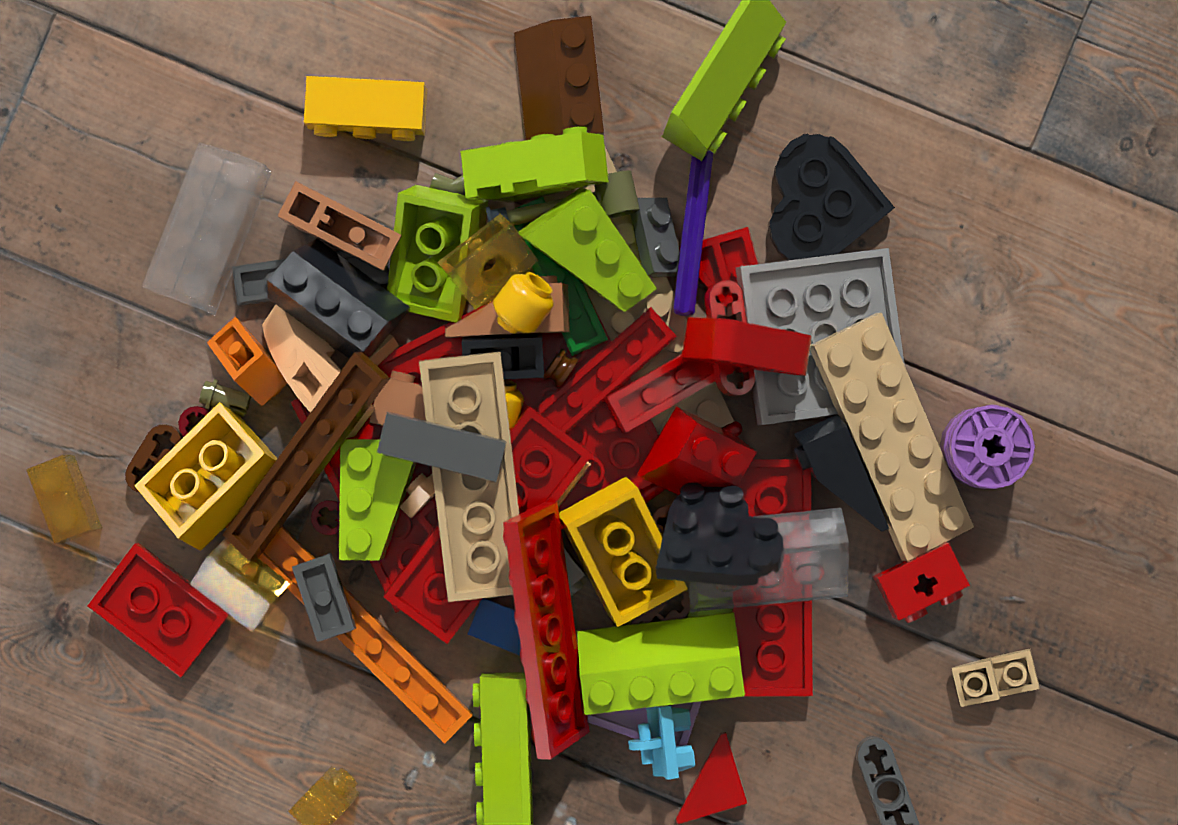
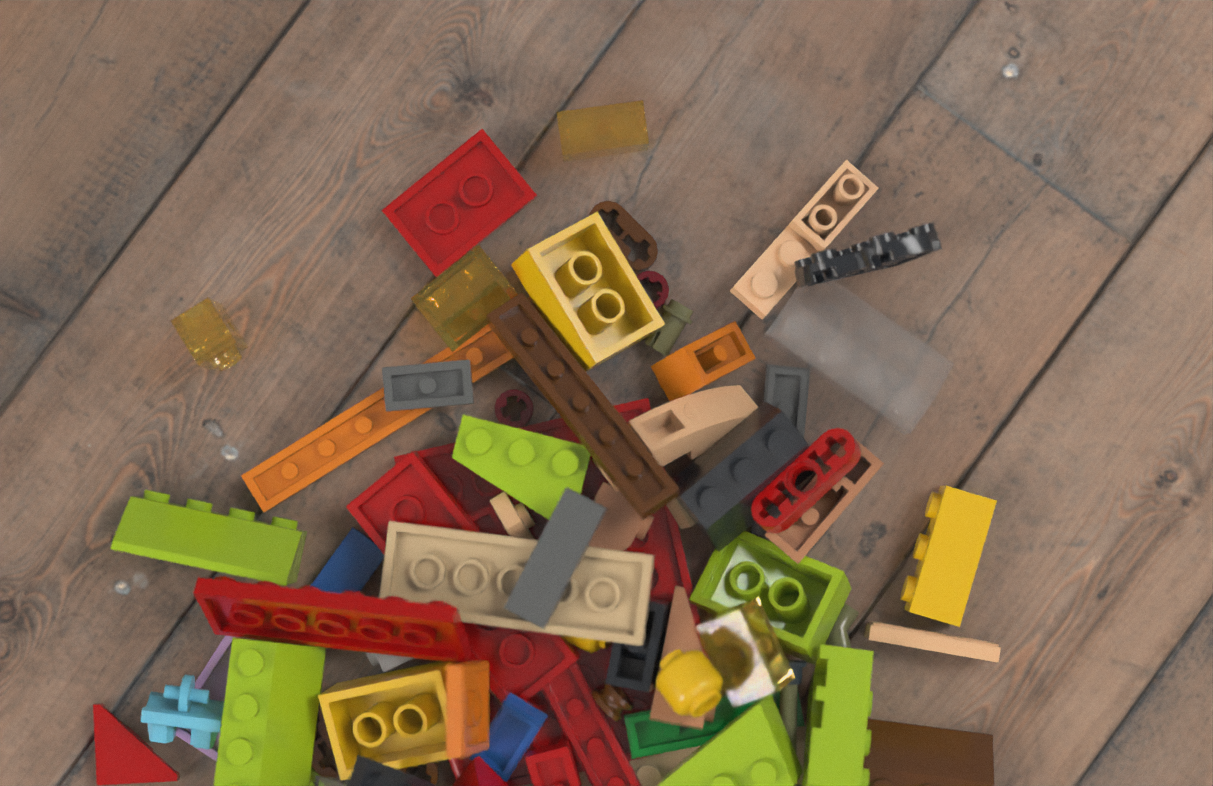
camera: 95 degrees right, 0 degrees up
none -> orange plate [446,660,489,758]
none -> blue tile [469,692,548,782]
none -> light nougat slope [730,160,879,320]
none -> red beam [751,428,861,533]
none -> black plate [794,222,942,287]
none -> light nougat tile [864,621,1001,662]

